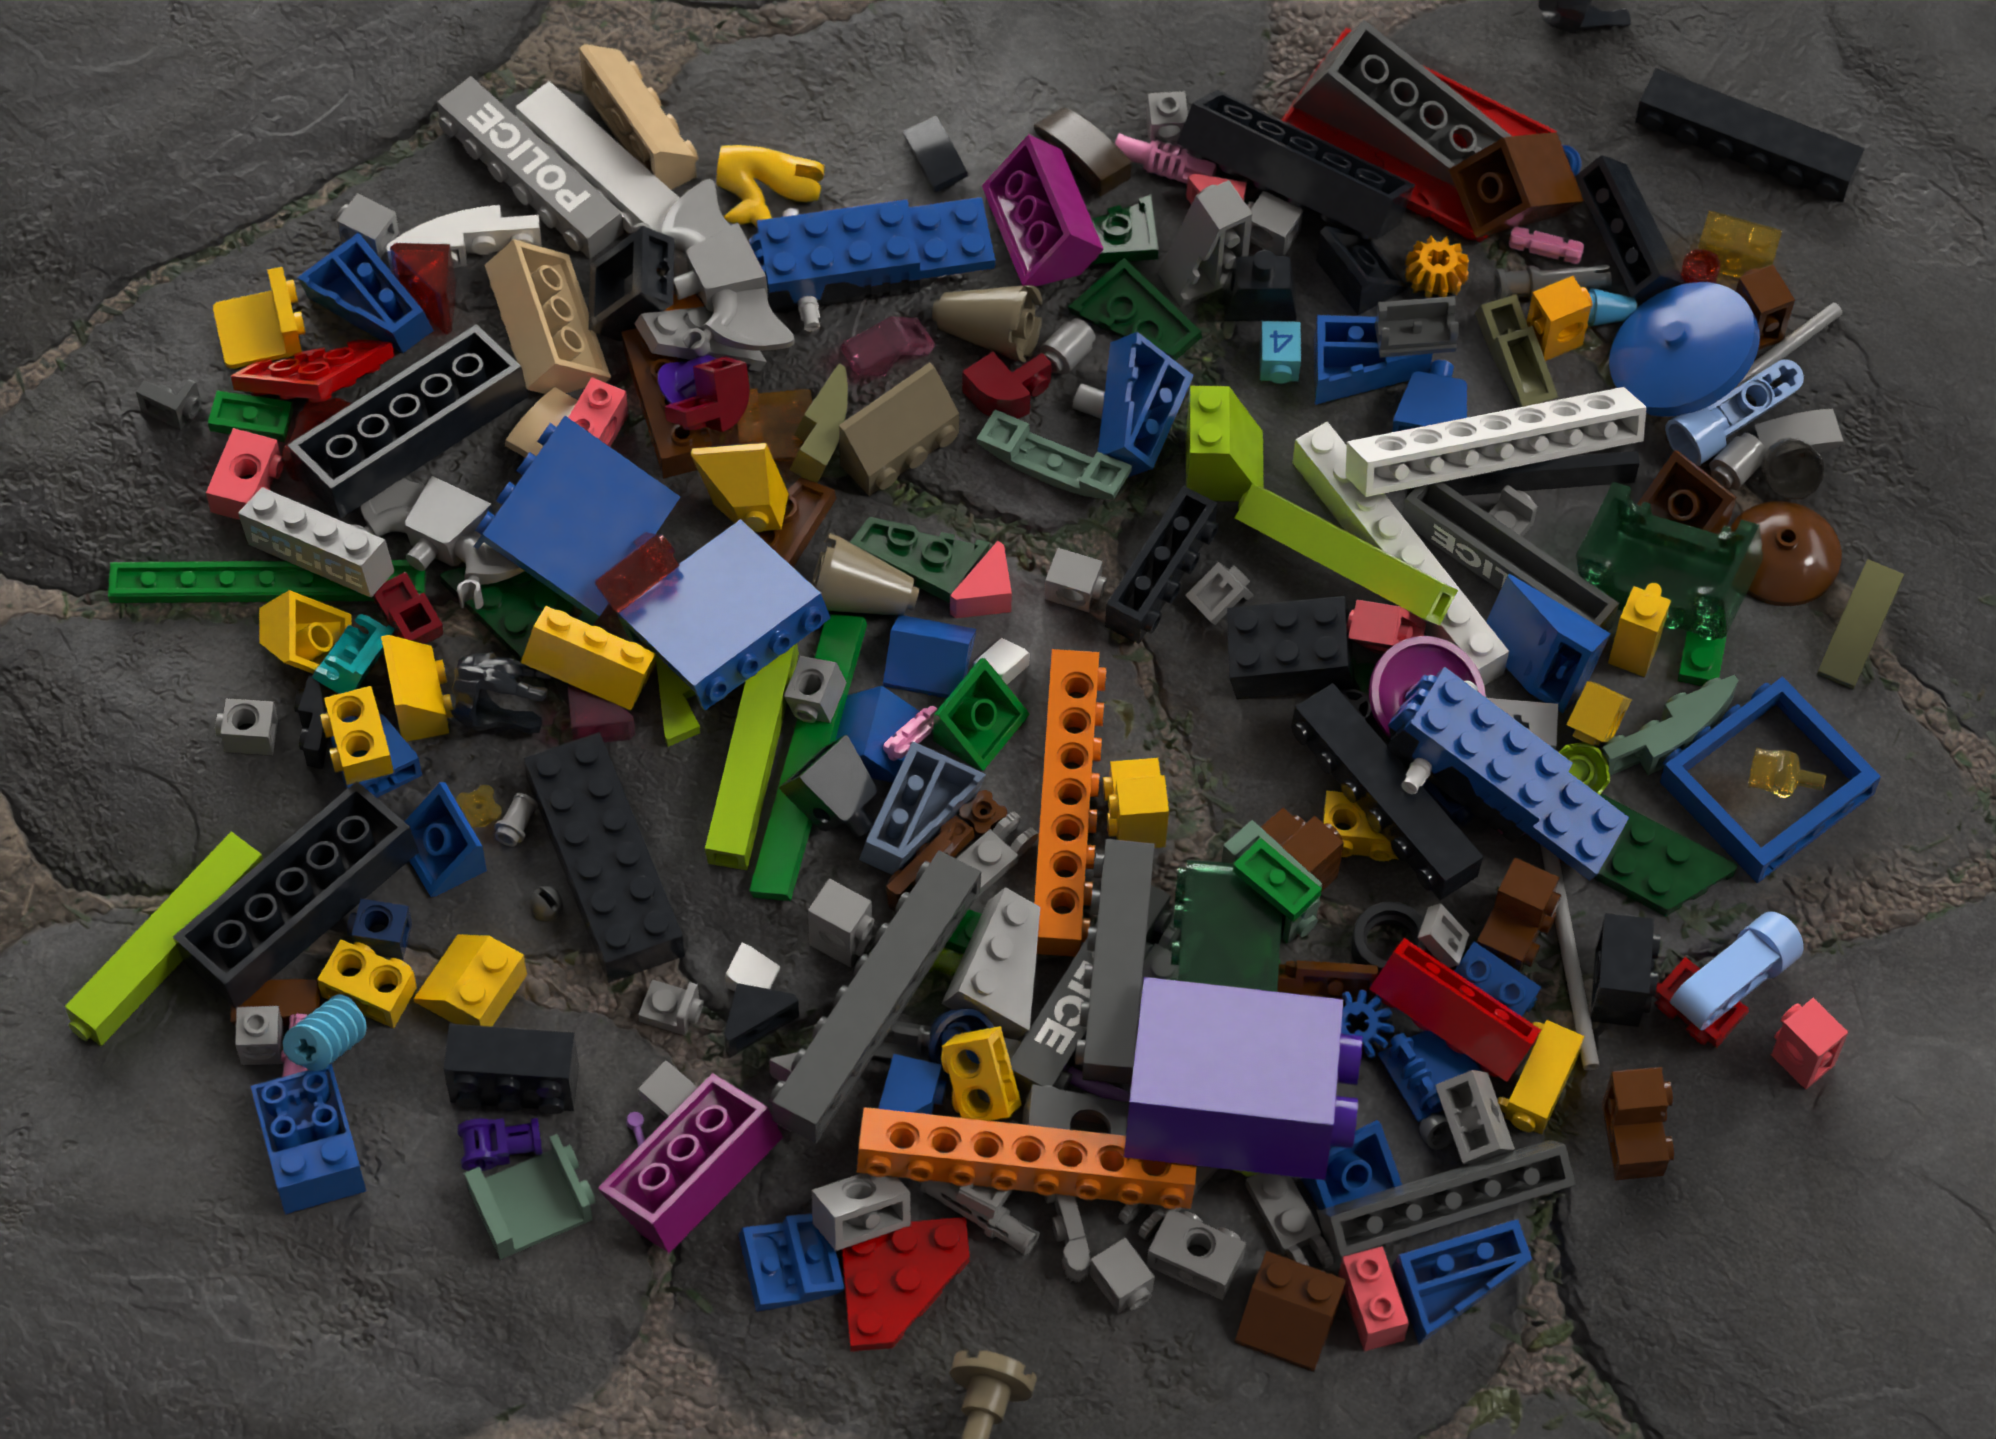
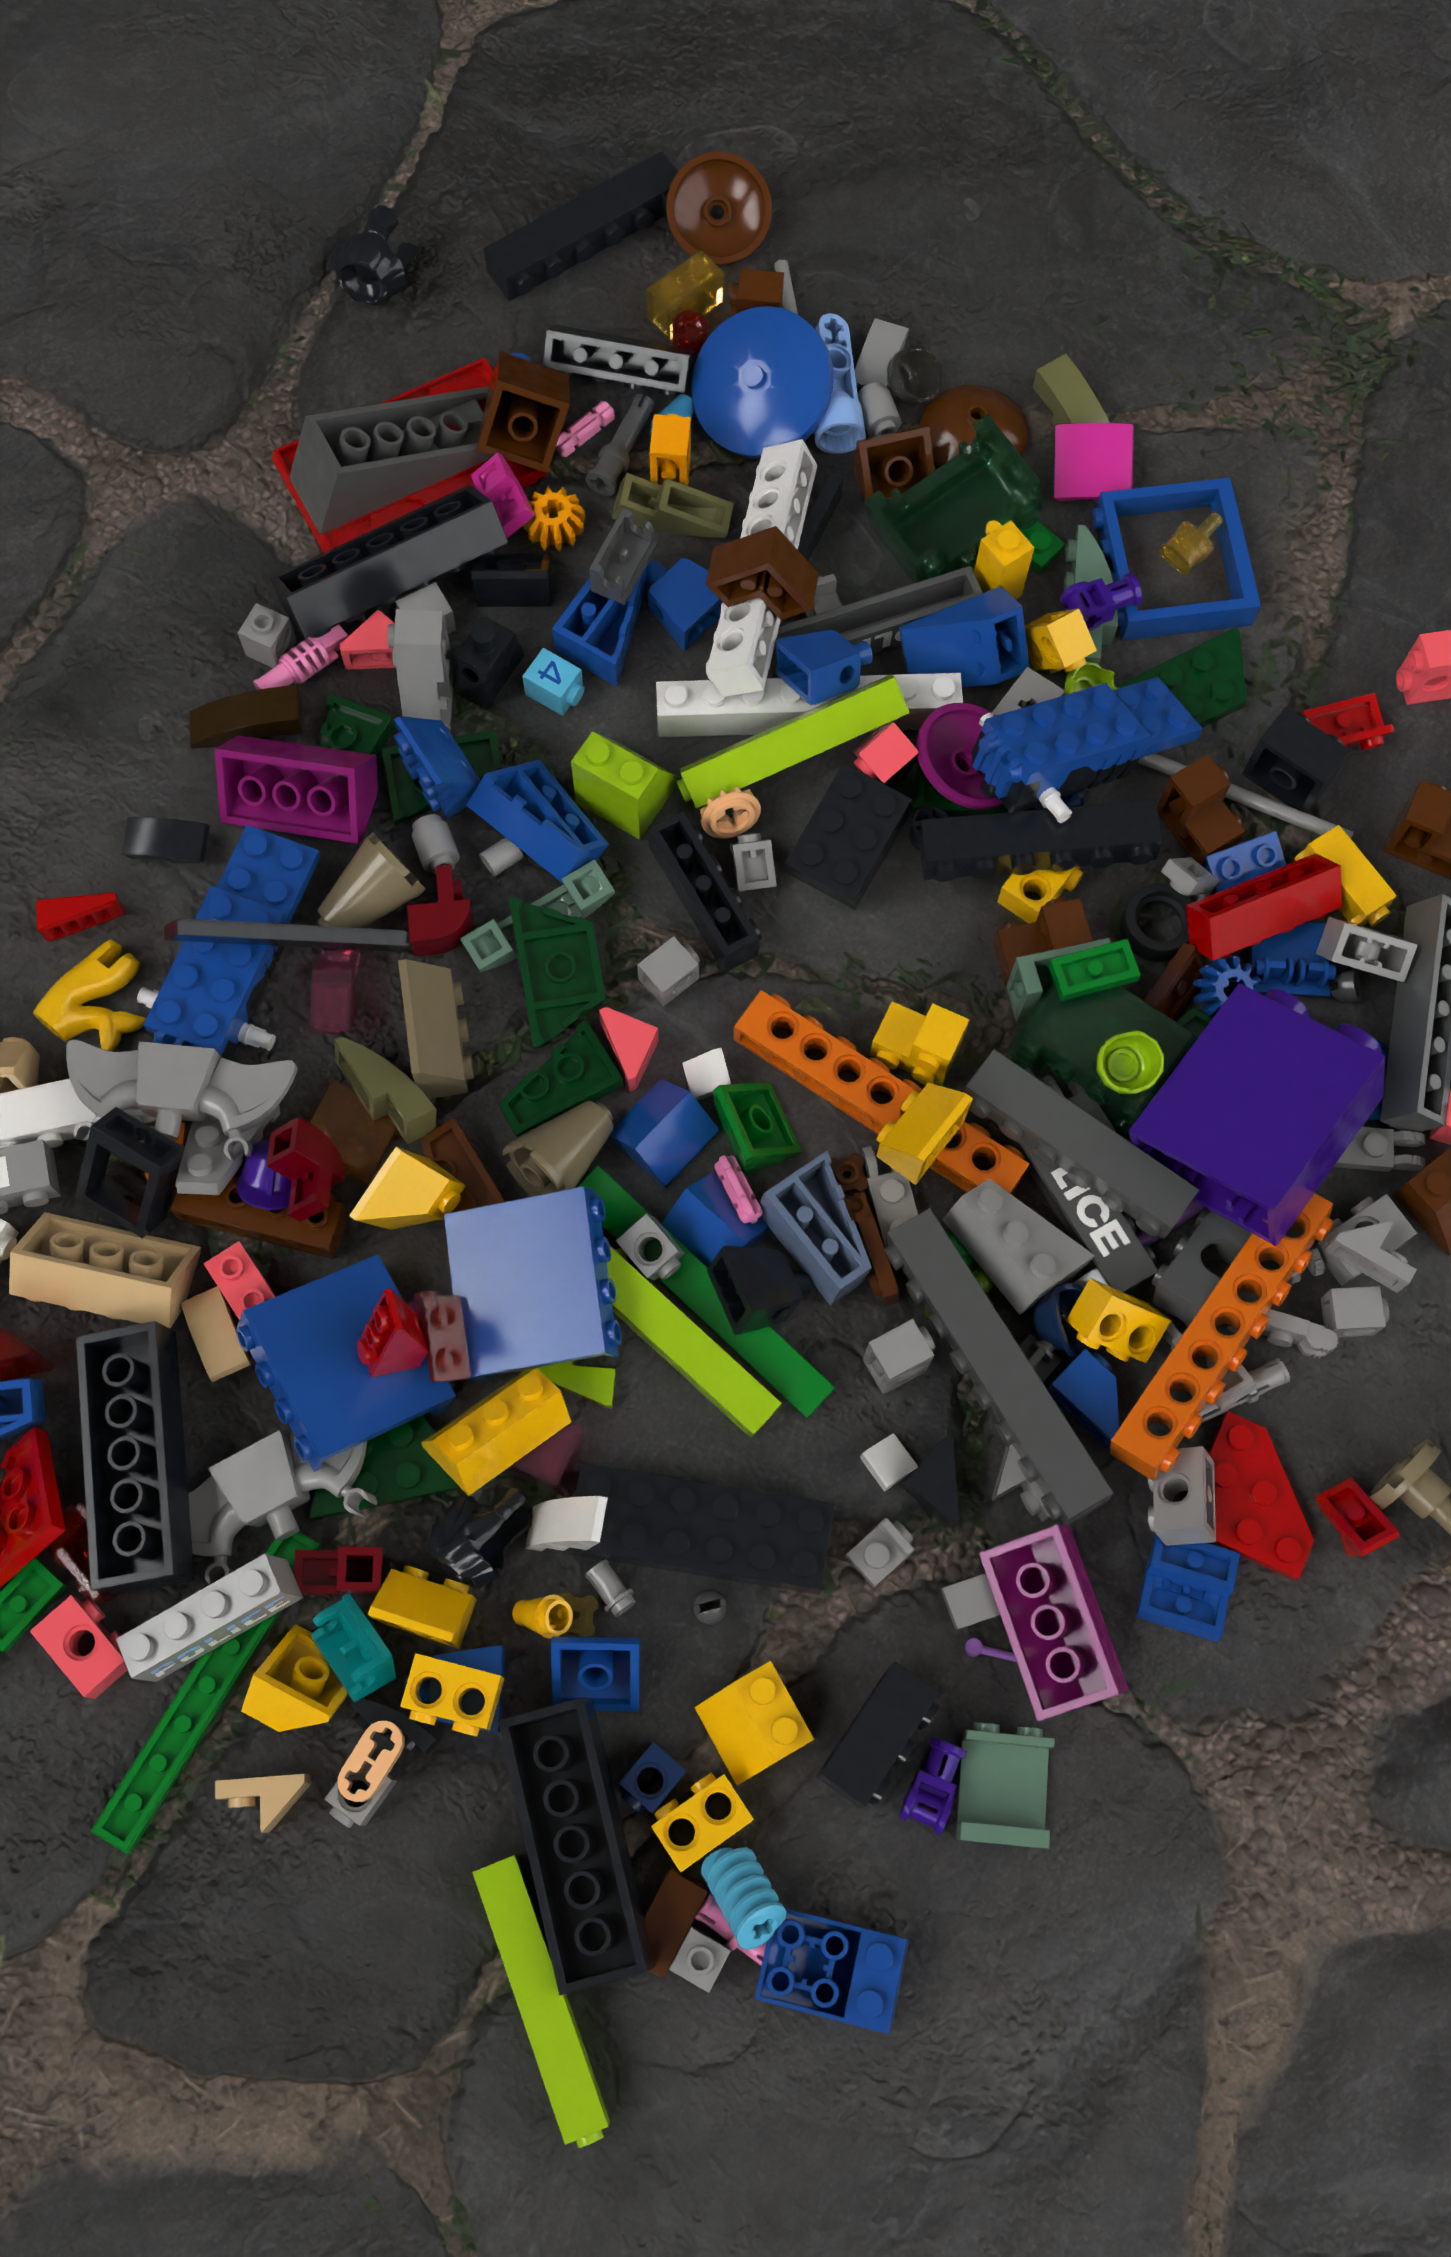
camera: 60 degrees left, 10 degrees up
light blue beam [1670,912,1804,1031] -> none
none -> red slope [36,892,125,942]
none -> black tile [164,918,410,951]
none -> tan slope [215,1774,312,1833]
none -> light nougat beam [338,1720,405,1802]
none -> red slope [357,1288,428,1378]
none -> blue slope [394,716,481,819]
none -> dark pink slope [471,452,535,538]
none -> dark green wing [509,897,606,1049]
none -> yellow cone [512,1595,573,1639]
none -> white slope [525,1496,608,1552]
none -> reddish brown dish [666,151,772,265]
none -> light nougat gear [700,786,761,839]
none -> reddish brown brick [706,526,819,620]
none -> blue torso [775,630,873,706]
none -> yellow slope [876,1083,973,1185]
none -> dark pink slope [1054,423,1134,503]
none -> dark purple connector [1060,573,1142,632]
none -> lime hair [1096,1030,1164,1094]
none -> red slope [1315,1477,1400,1557]
none -> light grey slope [1324,1221,1417,1293]

